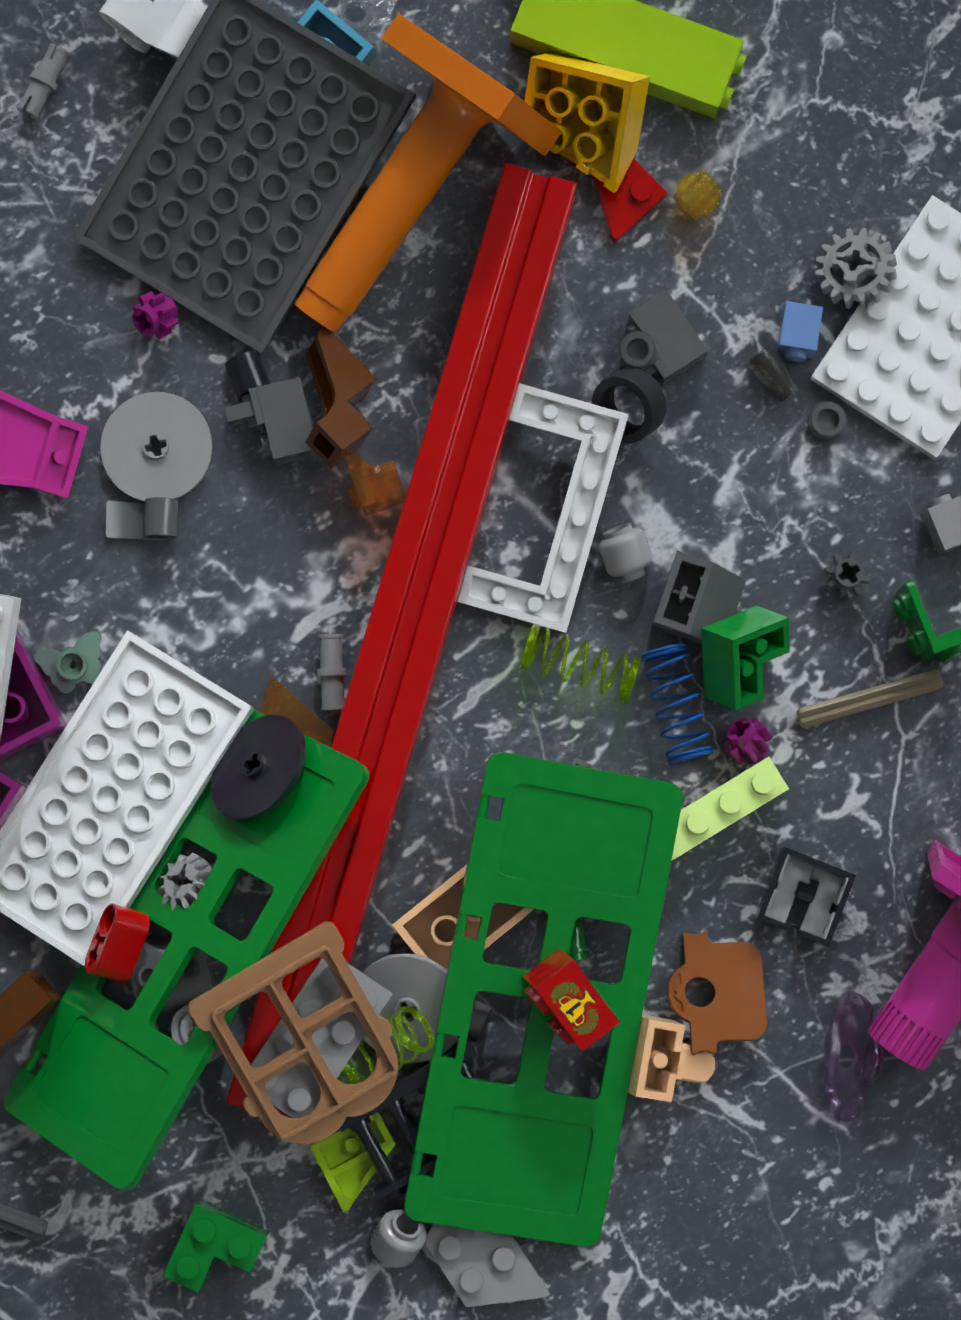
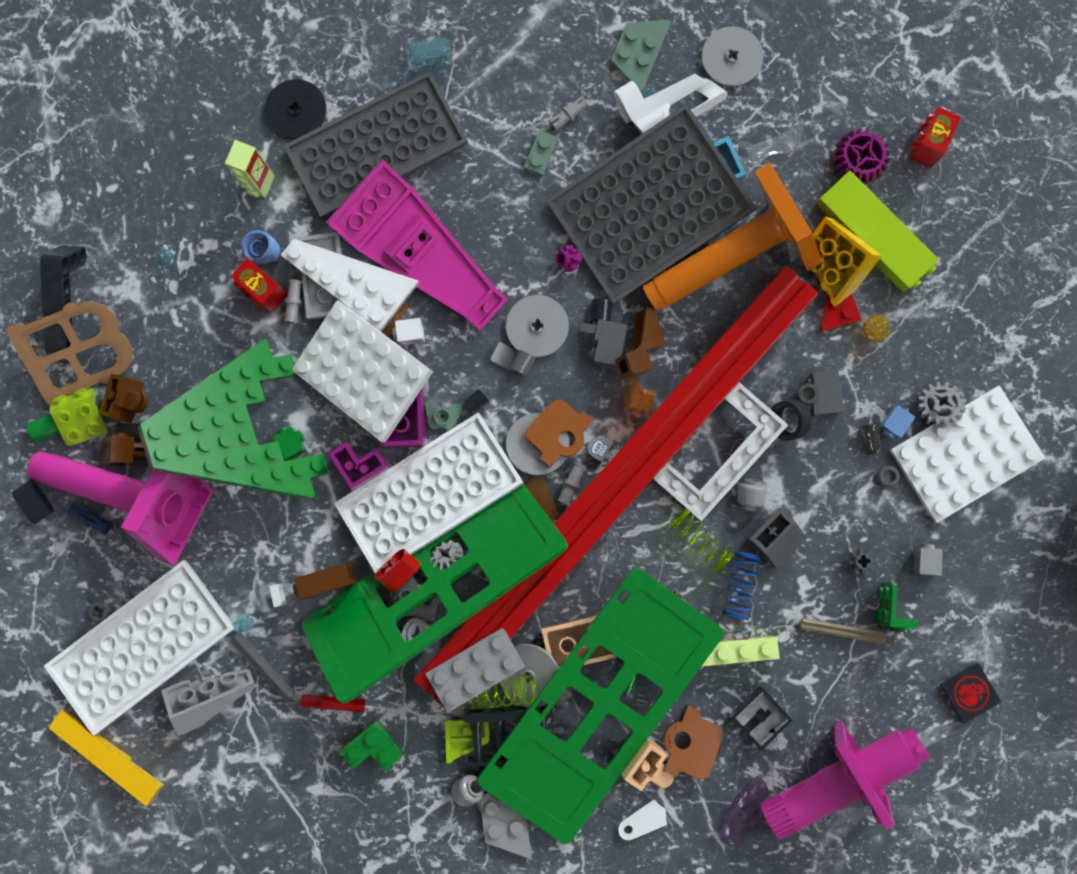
camera: 30 degrees right, 0 degrees up
medium nougat window [188,921,398,1144] -> none
black piece [211,715,306,822] -> none
red brick [523,948,620,1052] -> none
green brick [701,606,790,710] -> none
magenta gear [723,718,773,765] -> none
none -> red axle [300,694,366,713]
none -> black brick [463,390,490,415]
none -> light grey piece [506,413,570,476]
none -> sand green plate [524,130,558,177]
none -> dark orange piece [525,399,594,468]
none -> tile [587,437,612,463]
none -> white piece [618,799,667,840]

